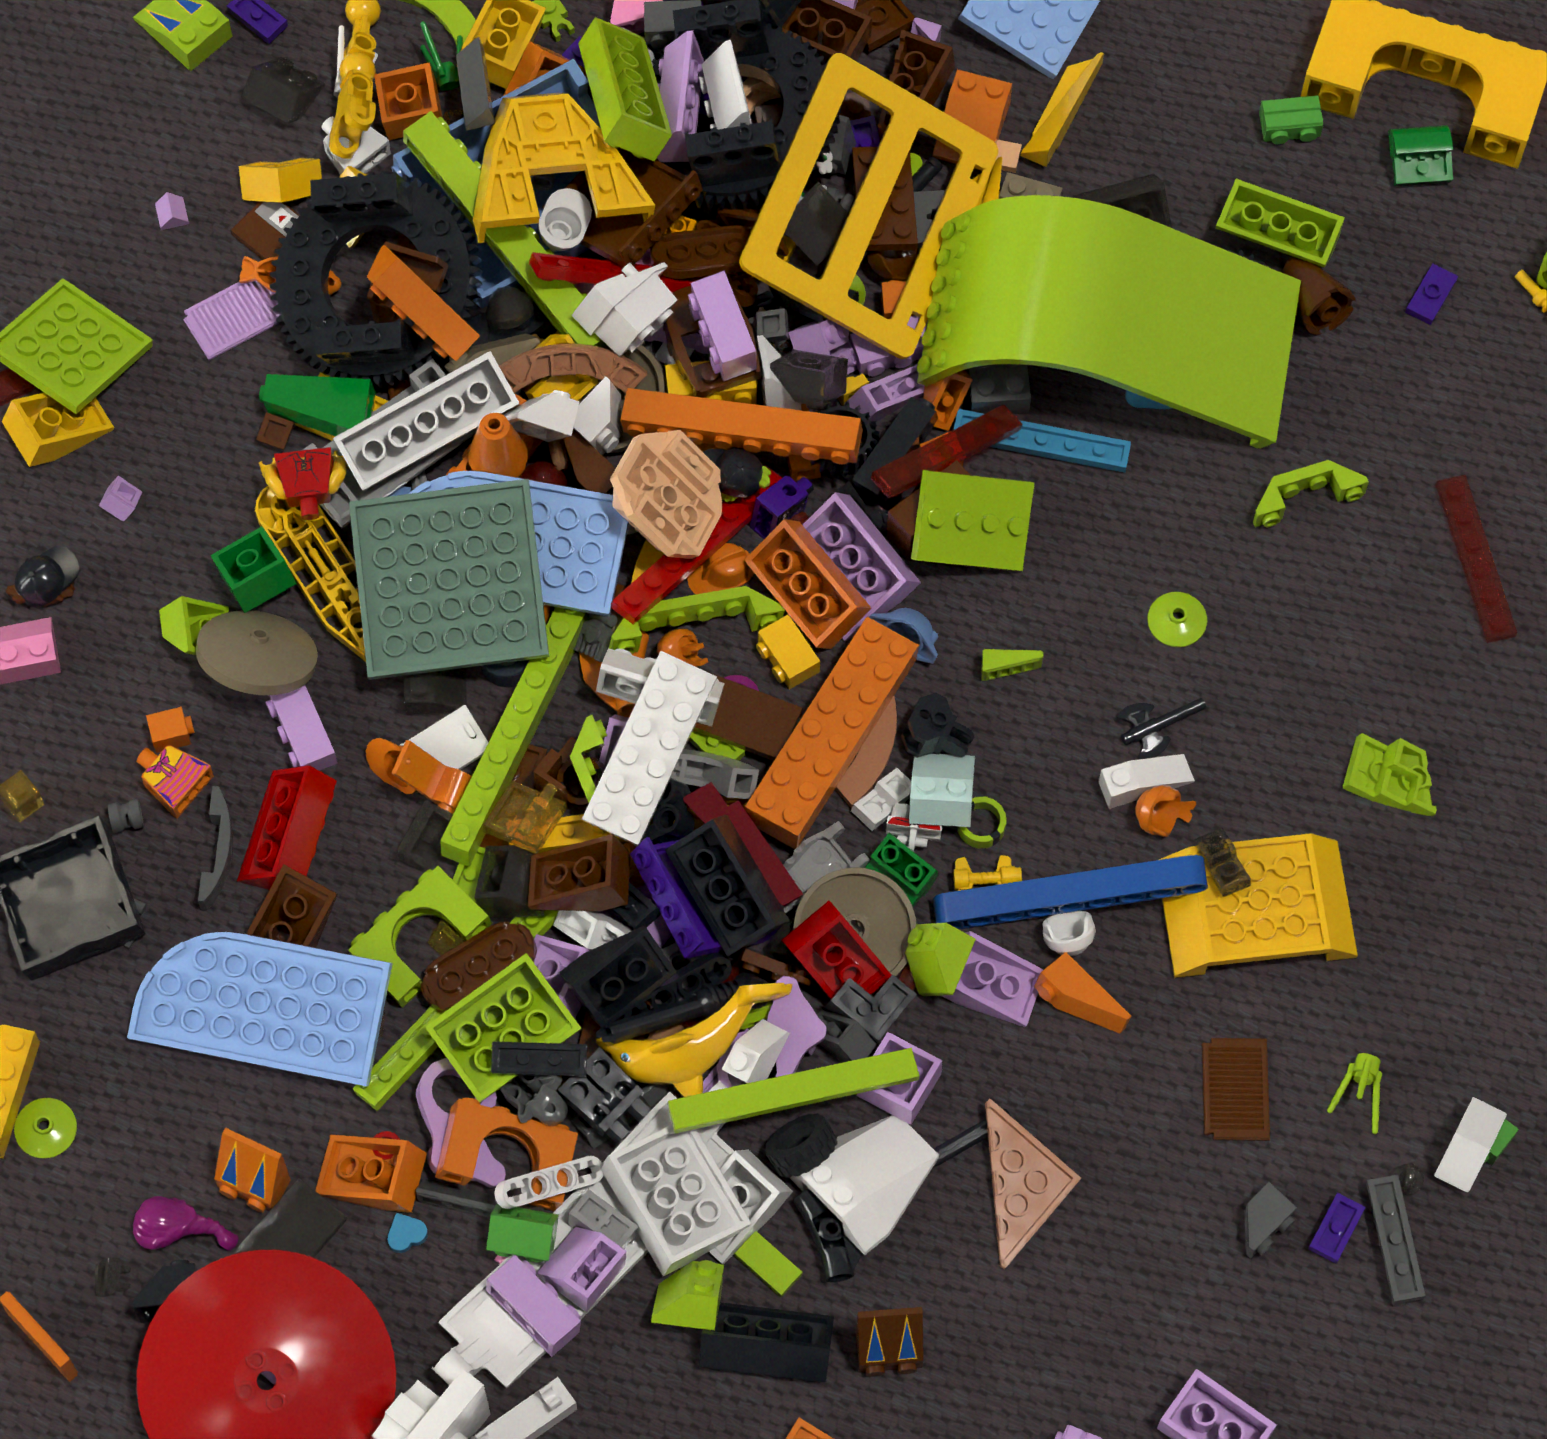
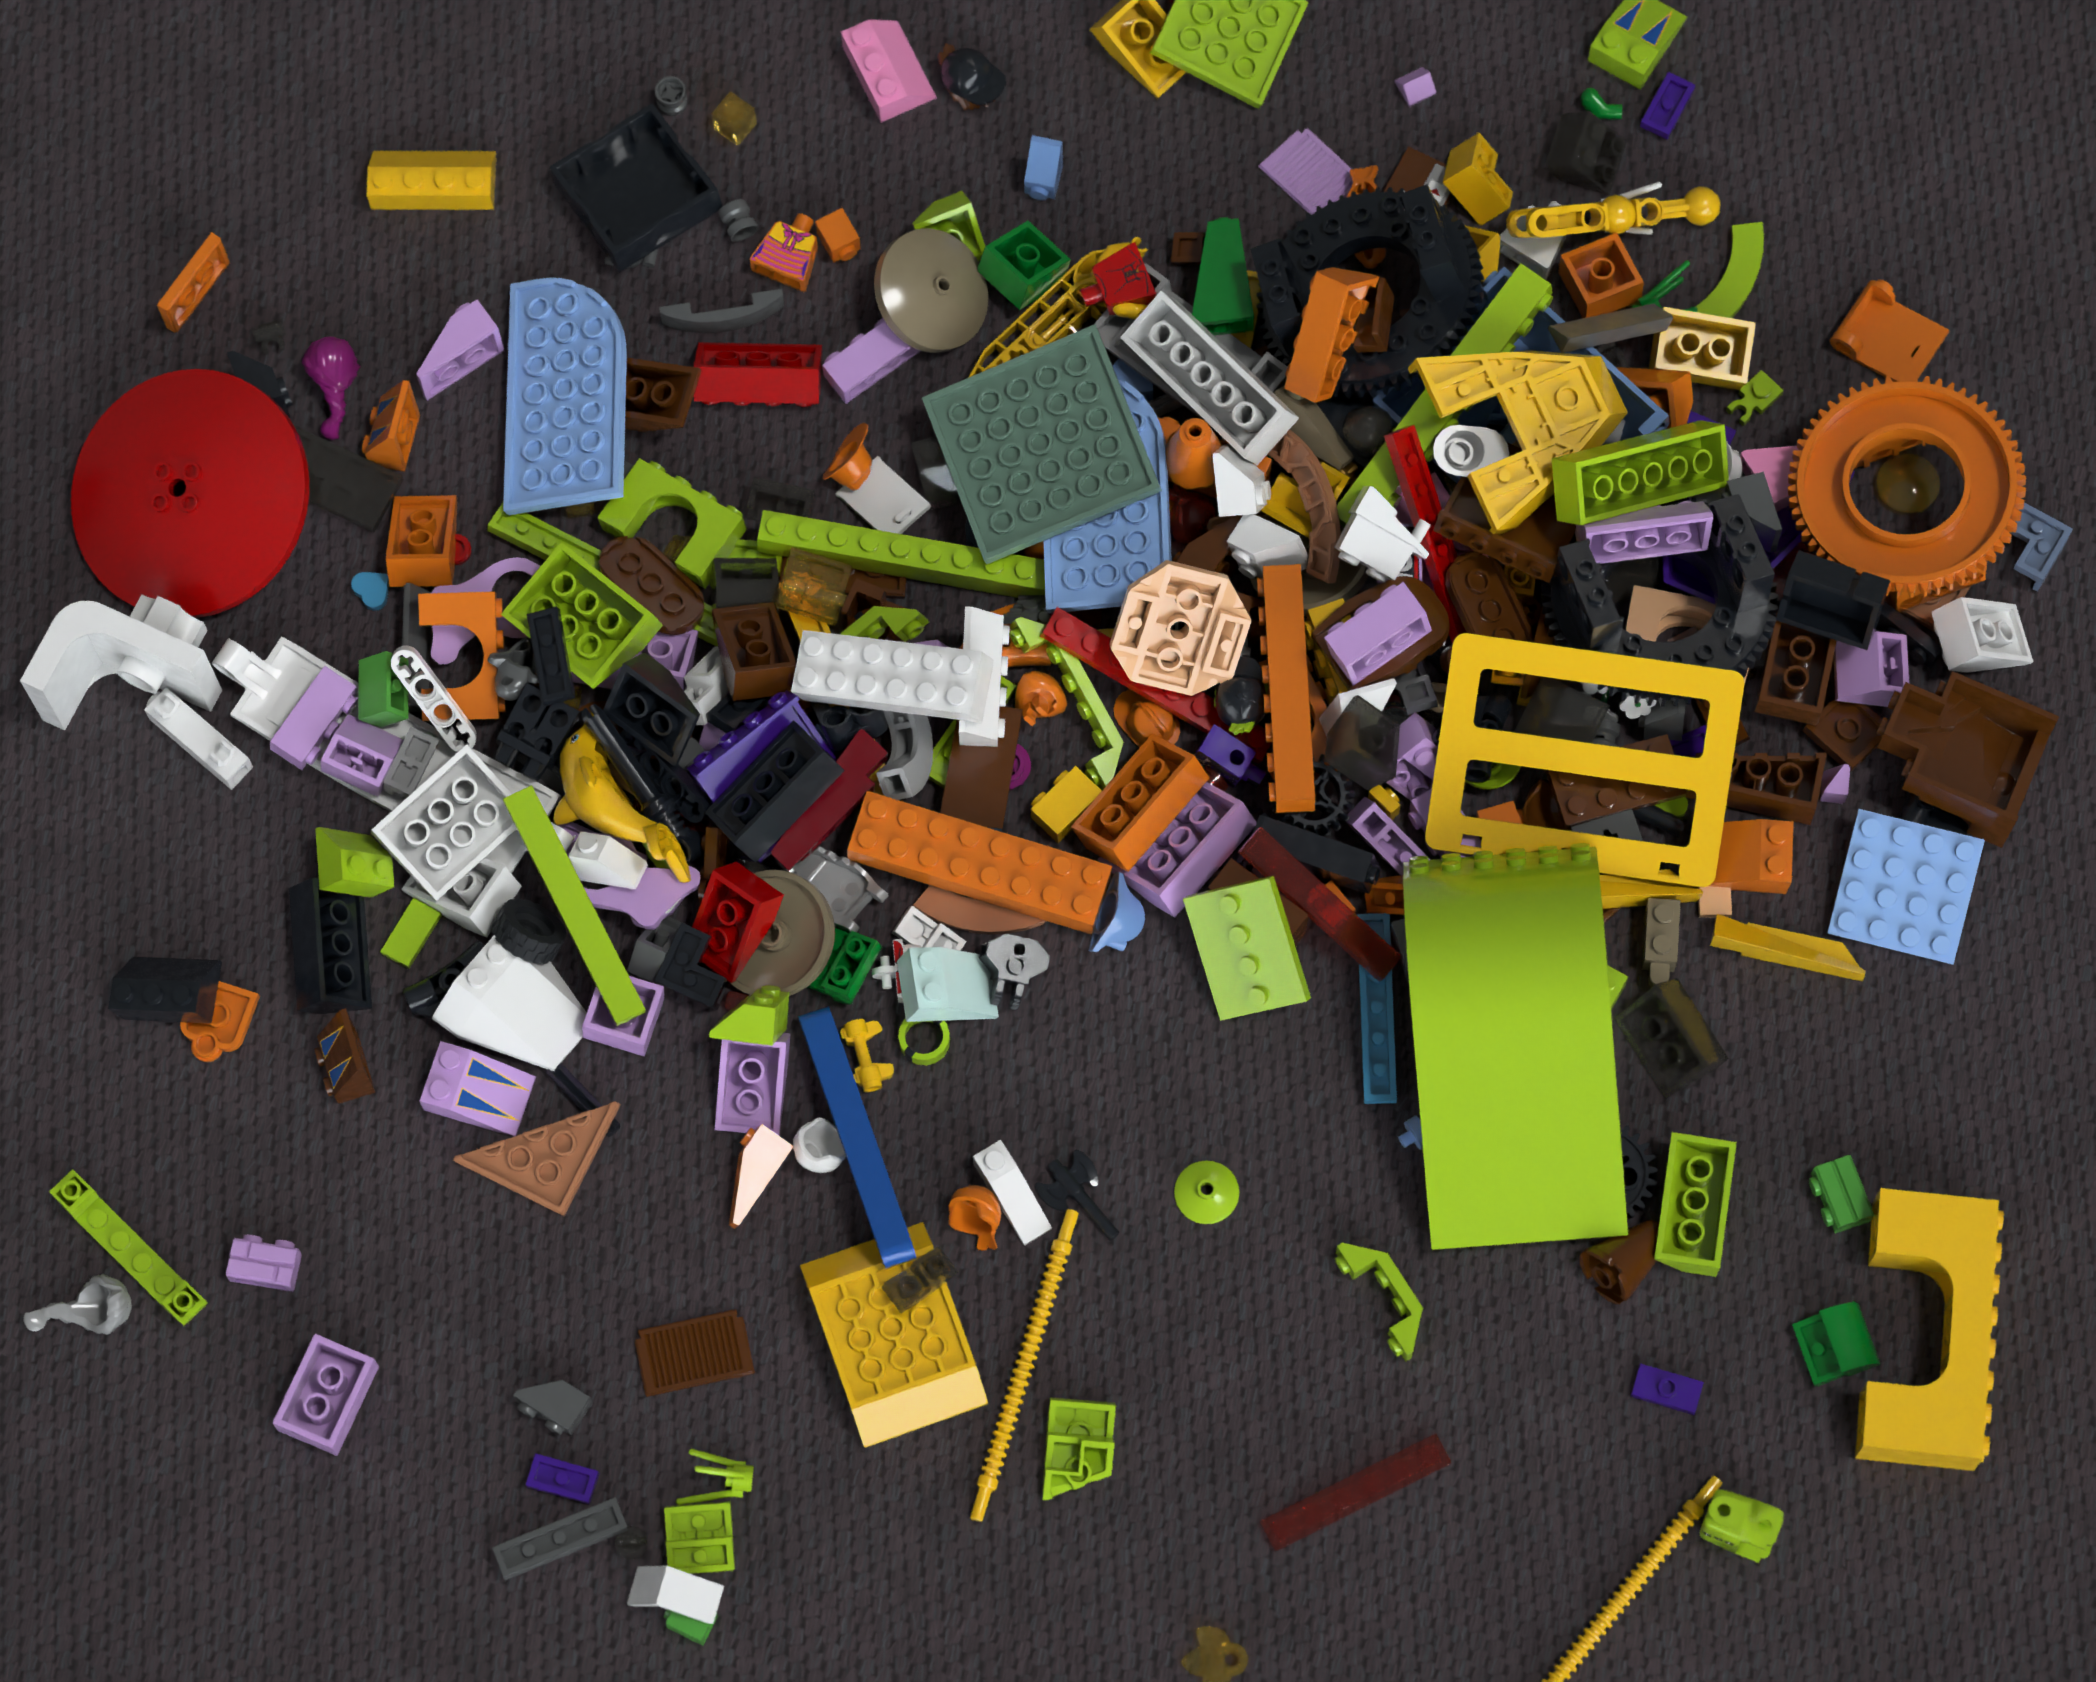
camera: 80 degrees right, 5 degrees up
lime dish [14,1098,77,1158] -> none
lavender slope [99,476,142,521] -> none
orange door [392,740,472,816] -> none
white slope [699,40,752,129] -> none
lime slope [981,649,1043,681] -> none
none -> lavender slope [416,299,504,401]
none -> lavender slope [420,1041,536,1137]
none -> lime slope [664,1501,735,1574]
none -> yellow hose [970,1209,1079,1522]
none -> medium blue slope [1024,135,1063,200]
none -> light blue tile [1398,1115,1423,1150]
none -> green arm [1580,88,1622,119]

